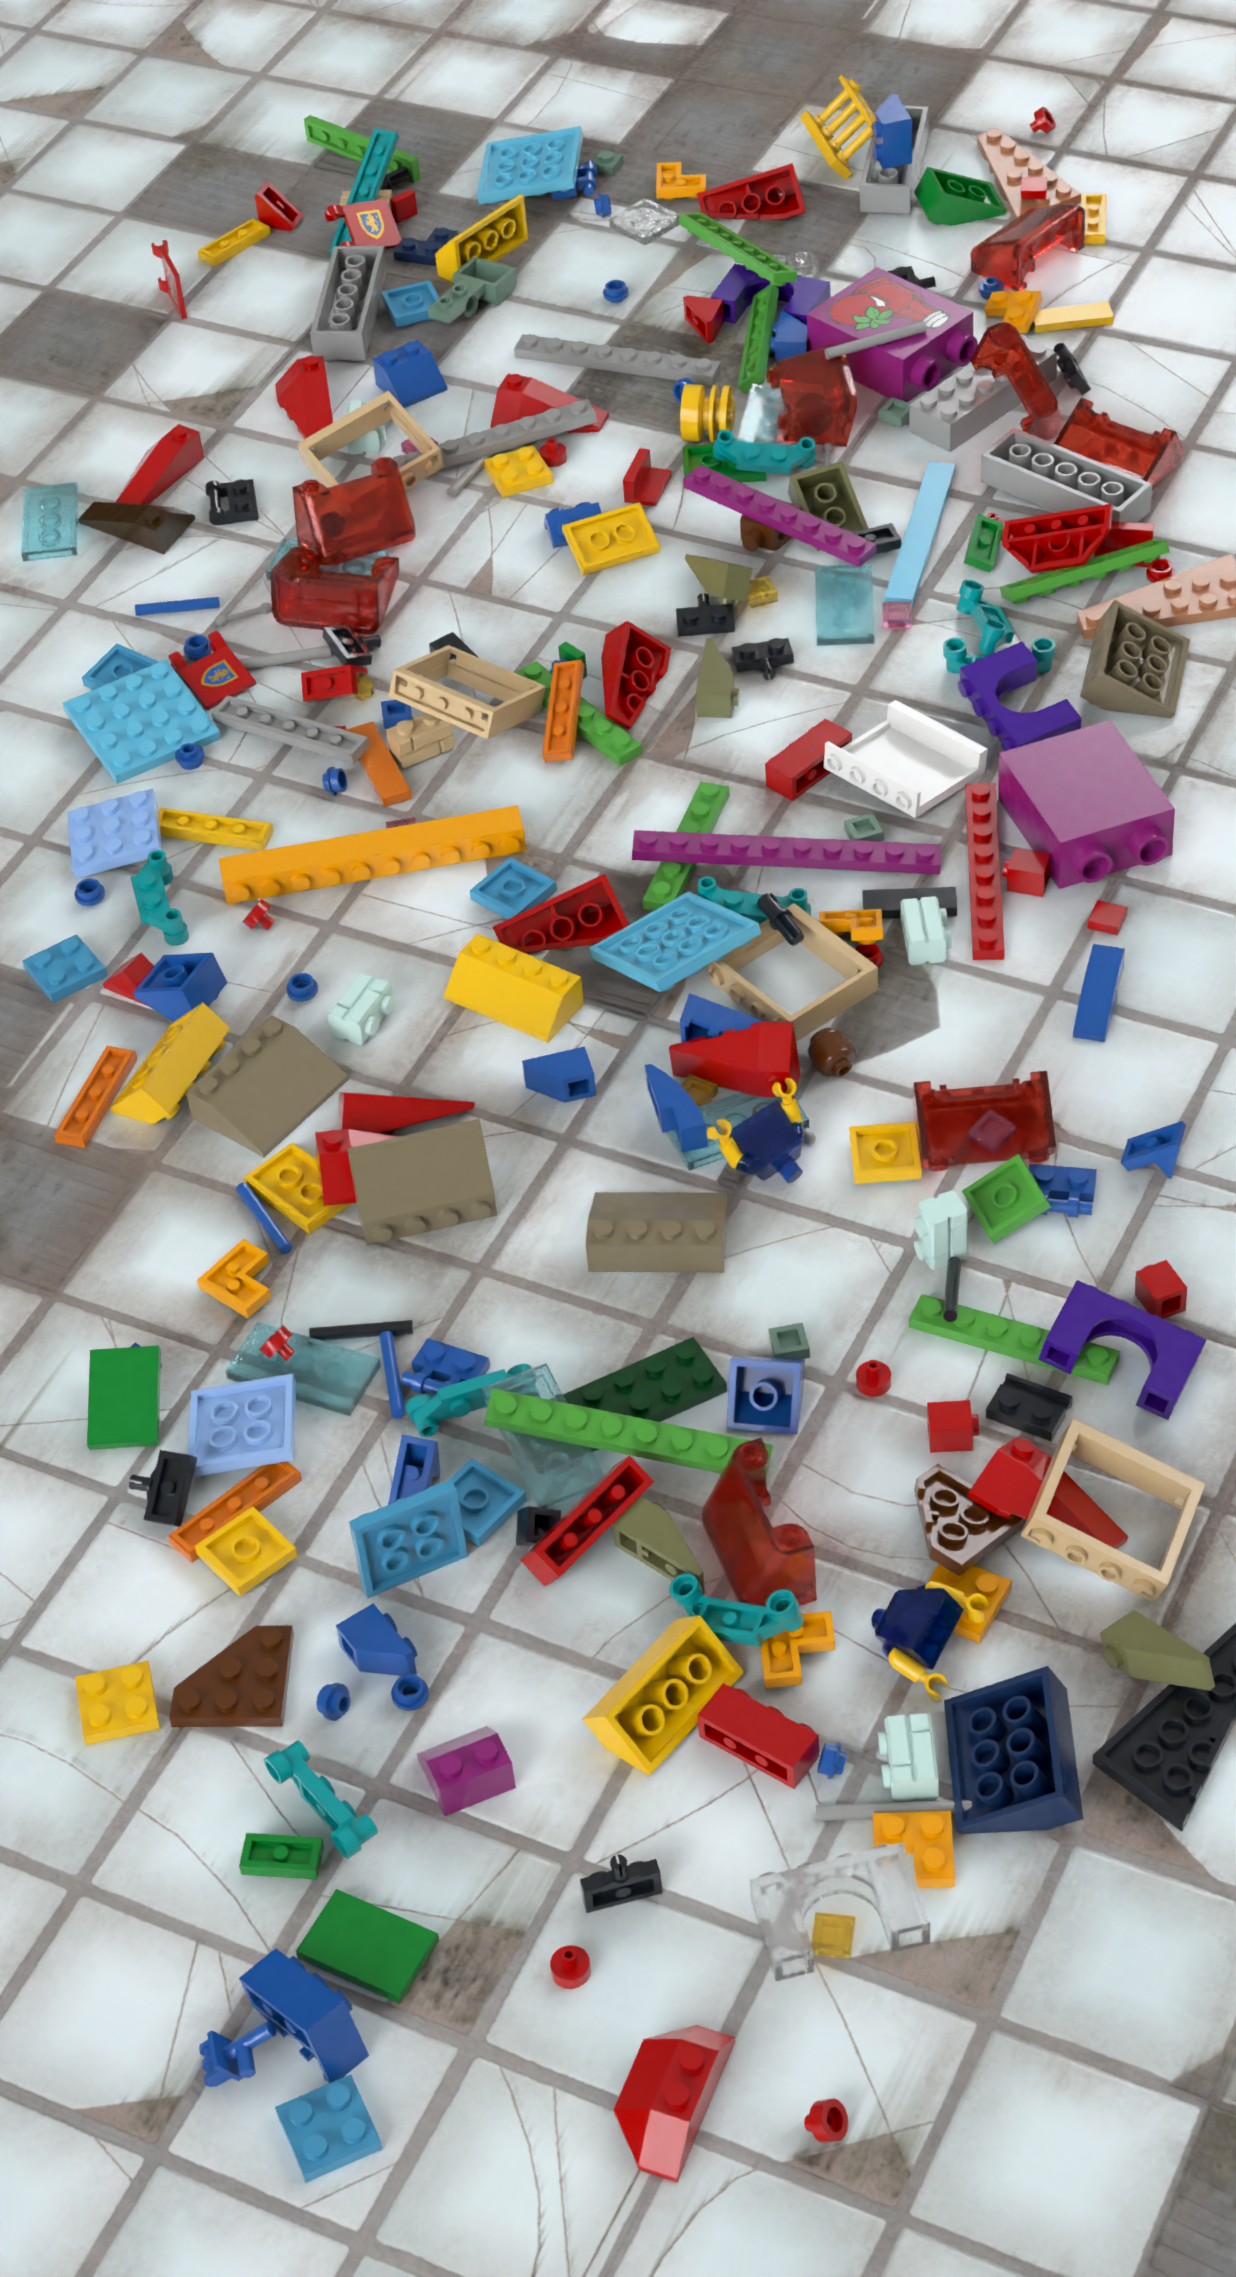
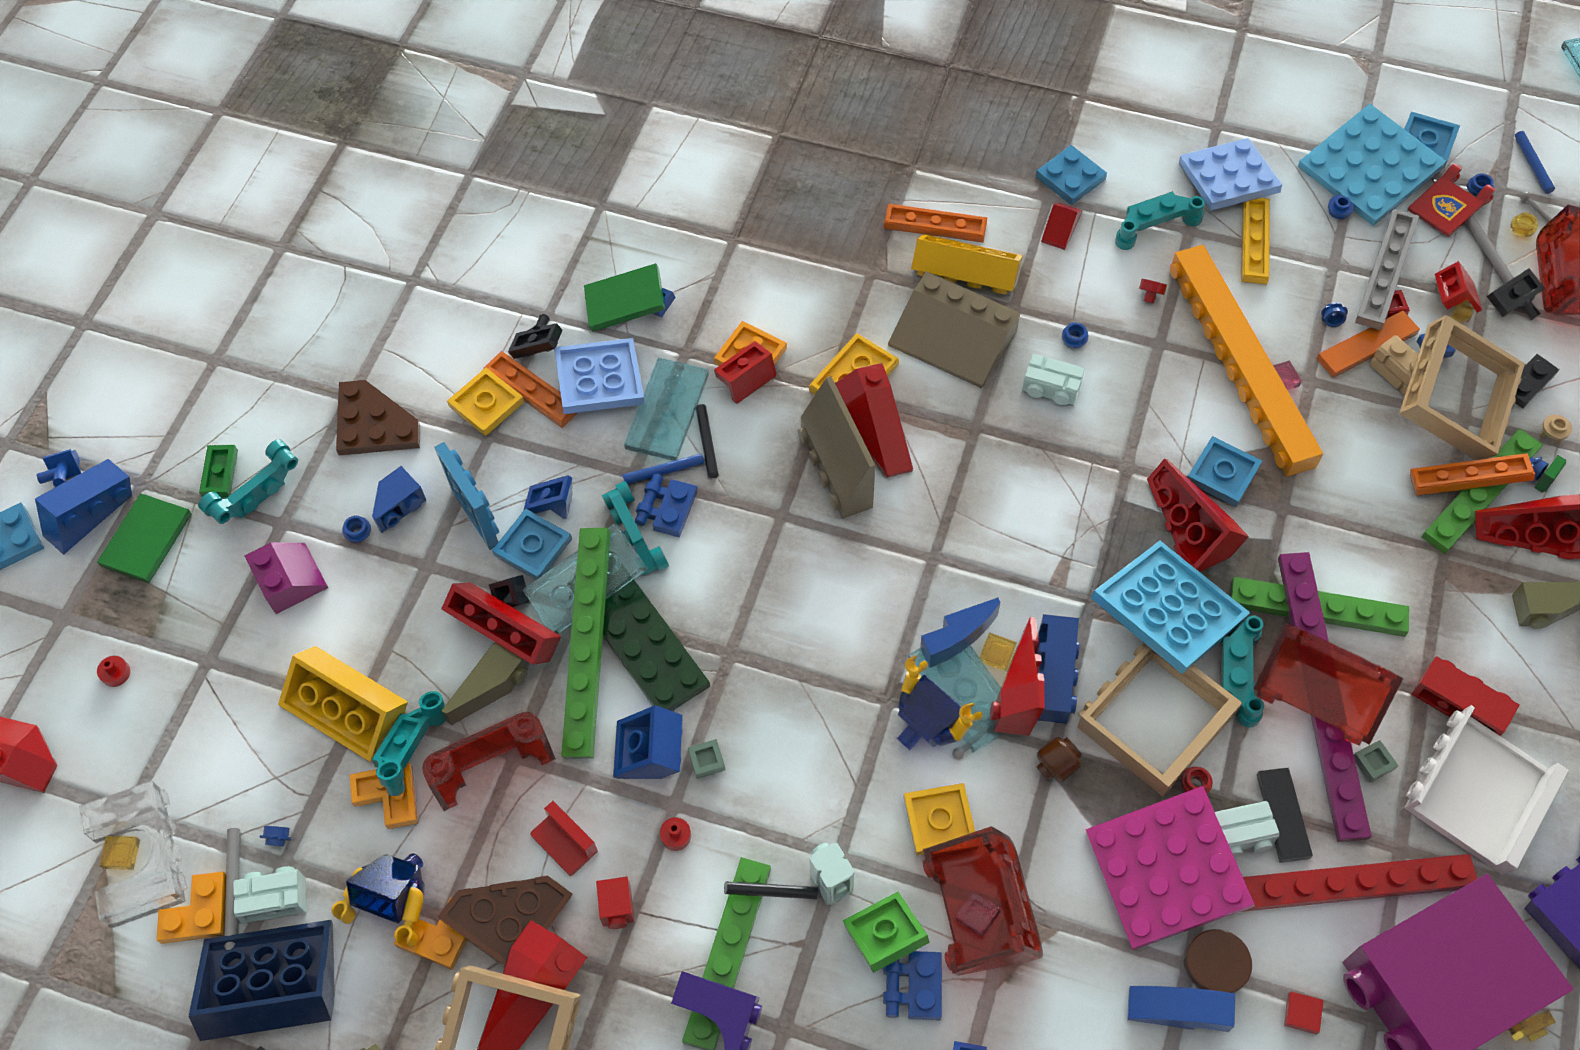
camera: 80 degrees right, 15 degrees up
blue plate [74,878,105,906] -> none
yellow plate [75,1661,160,1745] -> none
blue slope [133,953,228,1022] -> none
blue bar [236,1182,292,1254] -> none
red tile [259,1325,296,1361] -> none
blue plate [316,1683,351,1721] -> none
red wedge [338,1092,475,1133] -> none
yellow slope [444,934,584,1043] -> none
blue slope [522,1046,596,1103] -> none
black plate [580,1855,663,1913] -> none
dark tan slope [585,1192,729,1273] -> none
red brick [697,1683,820,1789] -> none
black axle [757,893,804,946] -> none
light orange plate [819,909,883,945] -> none
black plate [986,1373,1073,1442] -> none
red brick [1002,848,1051,897] -> none
none -> red panel [530,801,598,876]
none -> red panel [714,341,777,404]
none -> dark pink plate [1085,786,1255,950]
none -> reddish brown tile [1183,929,1252,993]
none -> clear red windscreen [1253,621,1404,746]
none -> clear yellow plate [1510,212,1538,237]
none -> tan plate [1540,415,1572,444]

